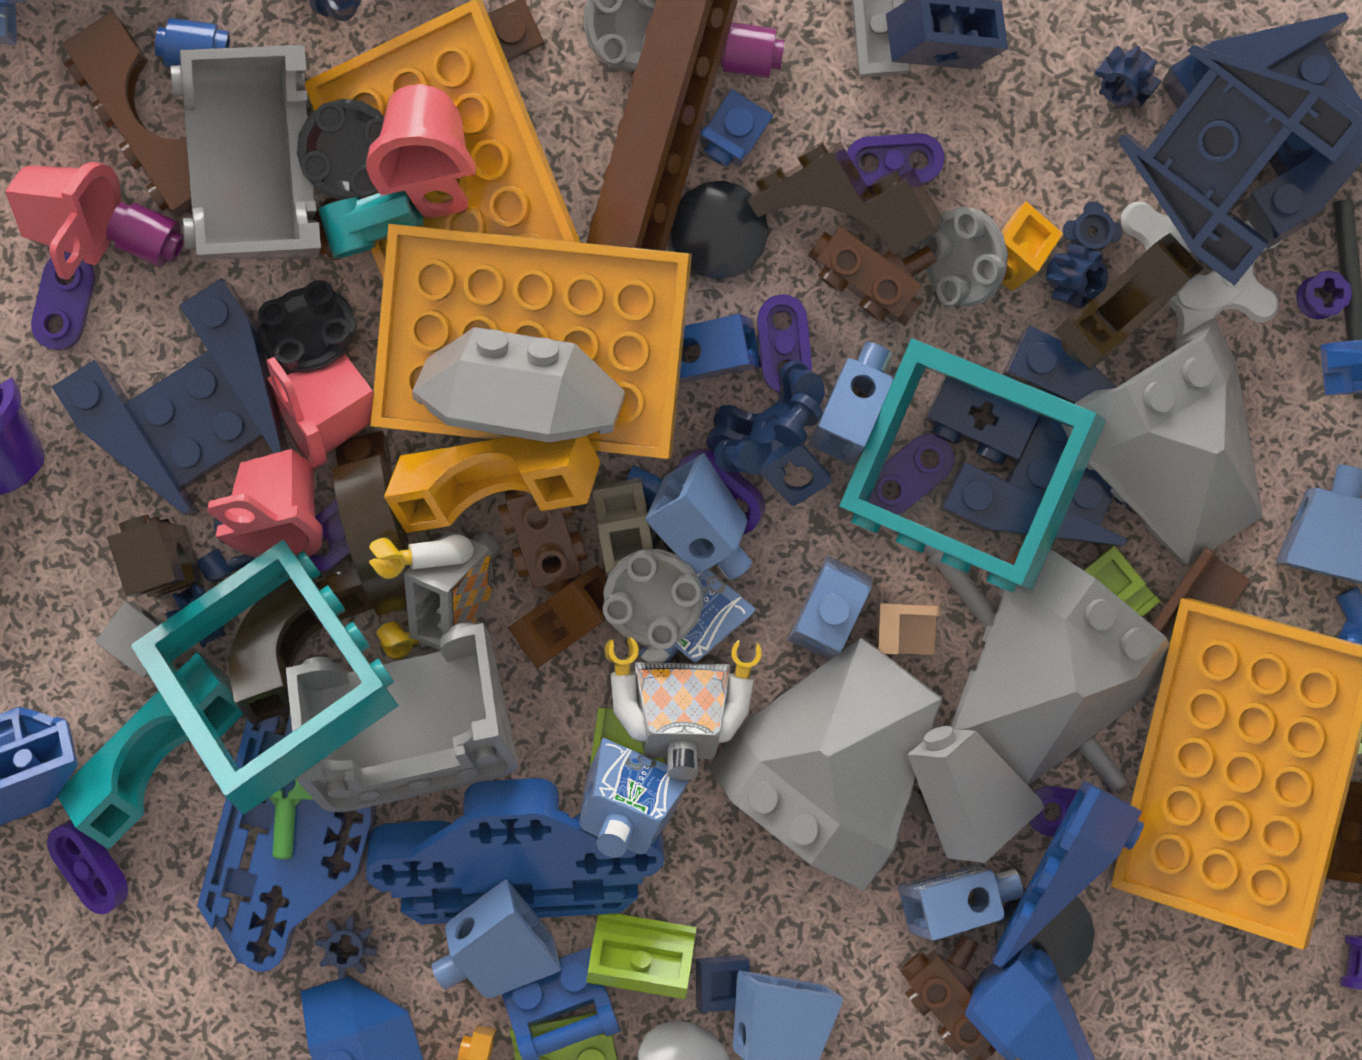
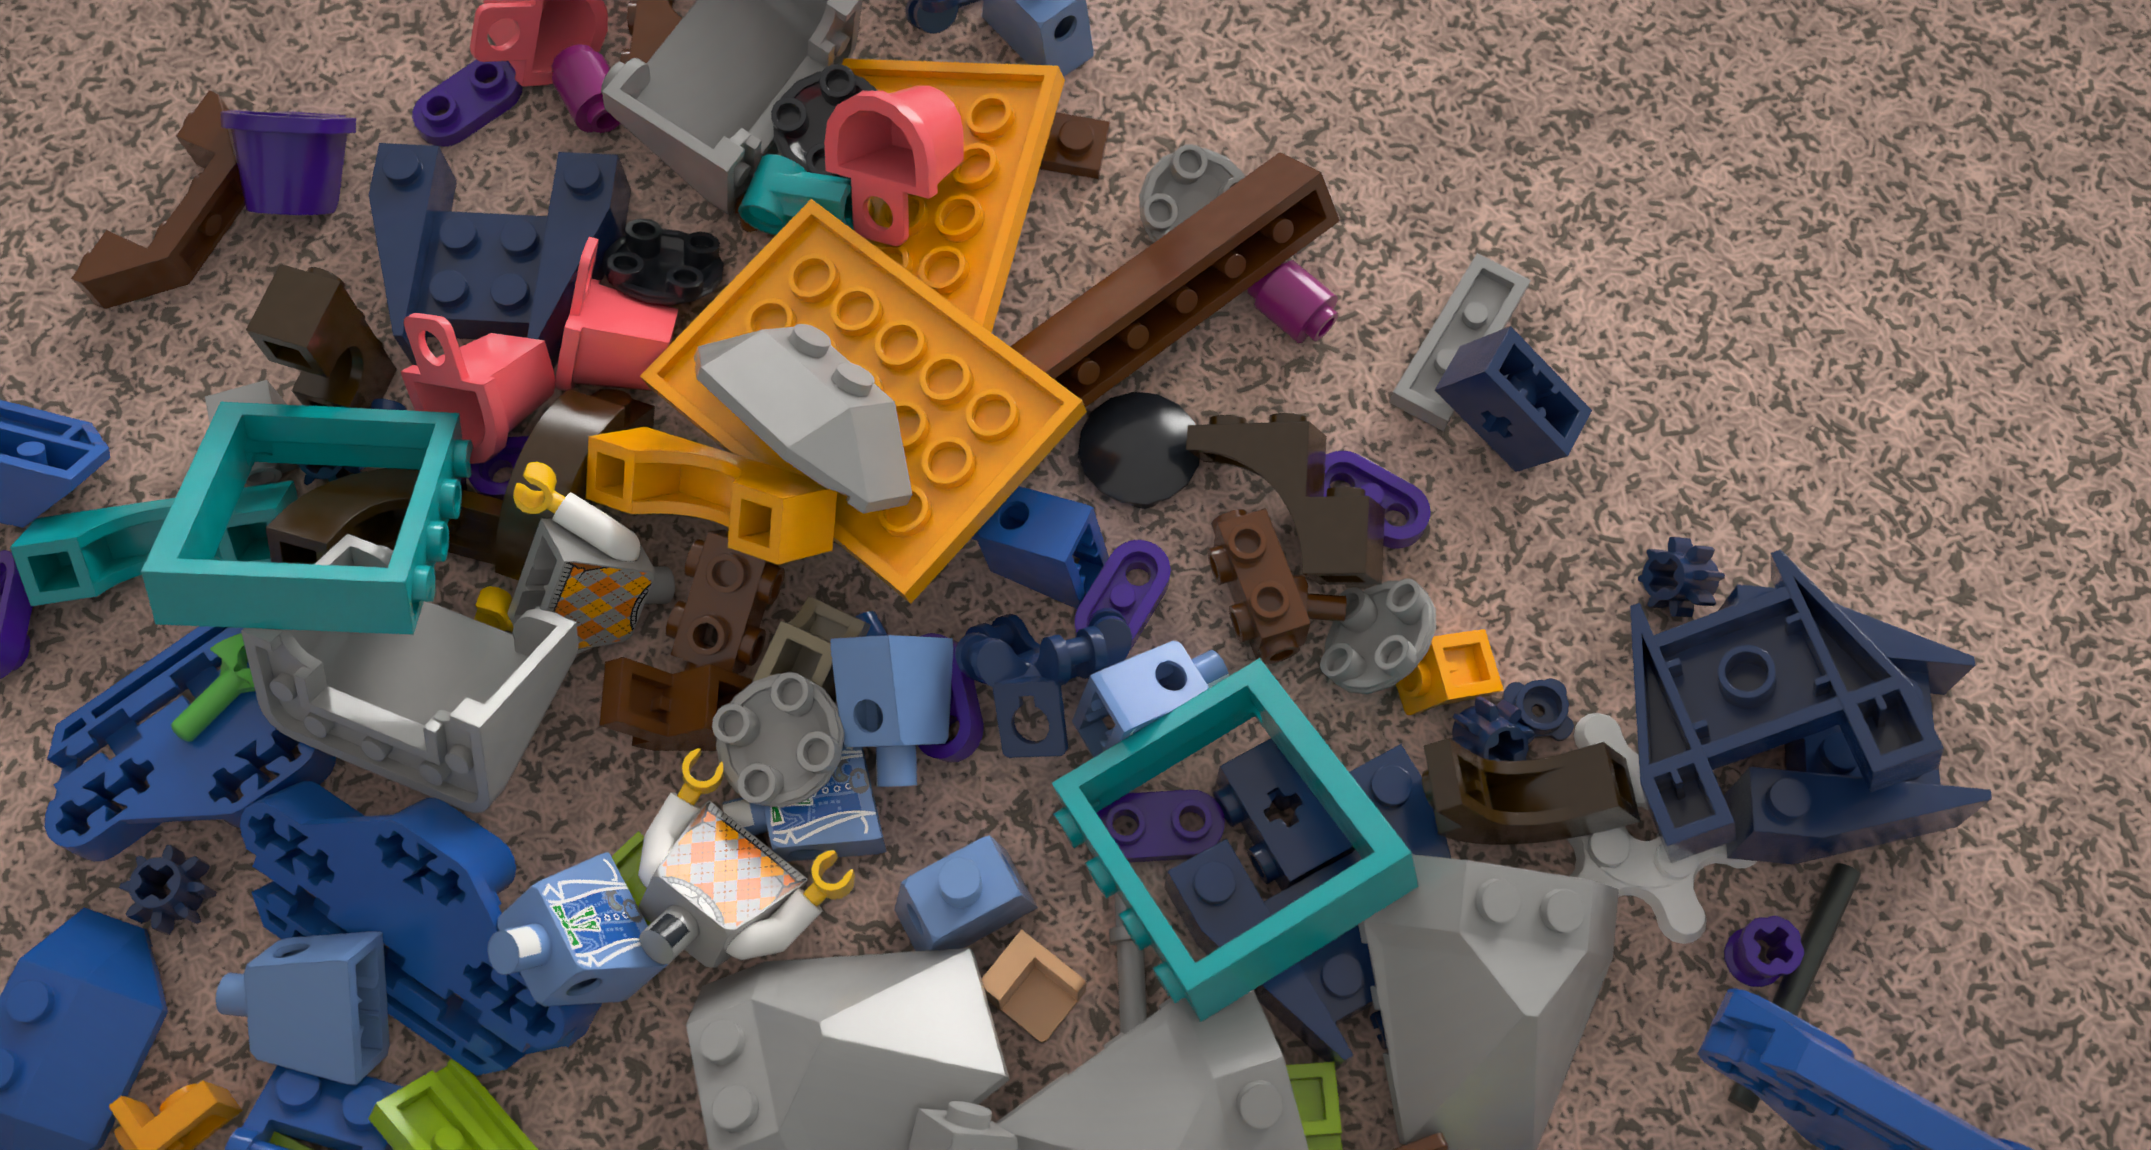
camera: 35 degrees right, 20 degrees down
blue bracket [699,89,773,168] -> none

